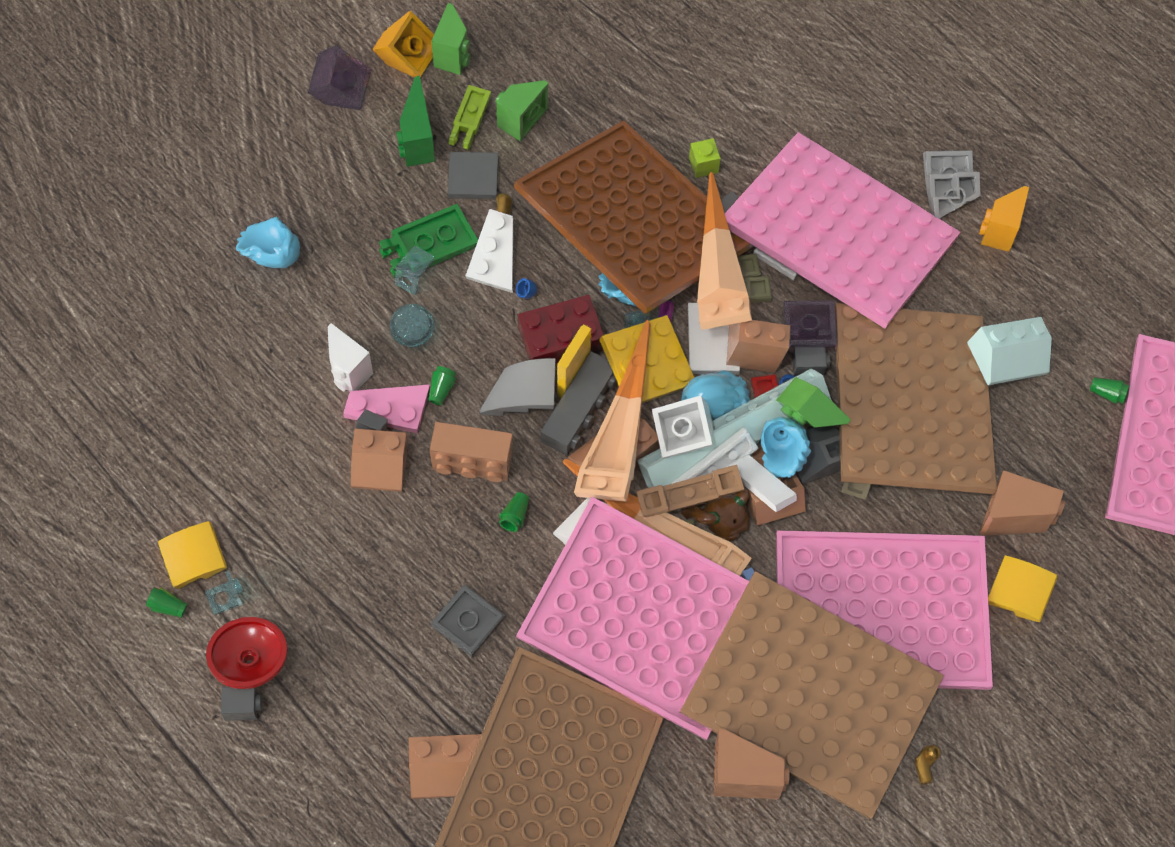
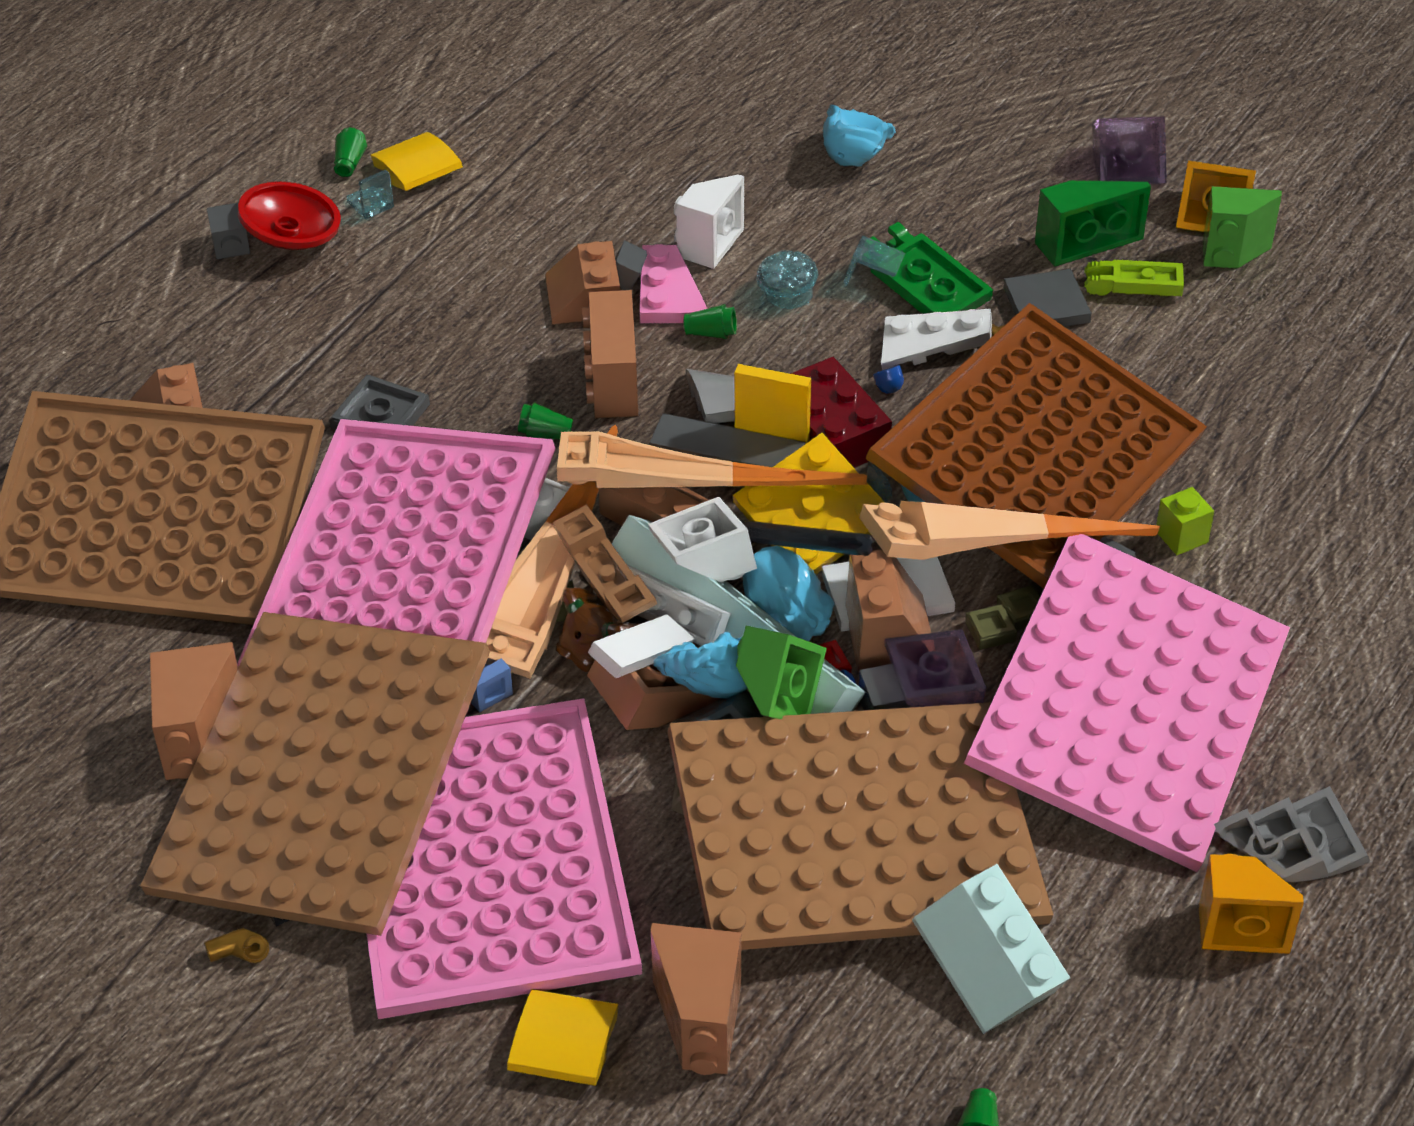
camera: 80 degrees right, 20 degrees down
bright green slope [496,80,548,142] -> none
none -> black axle [740,520,874,556]

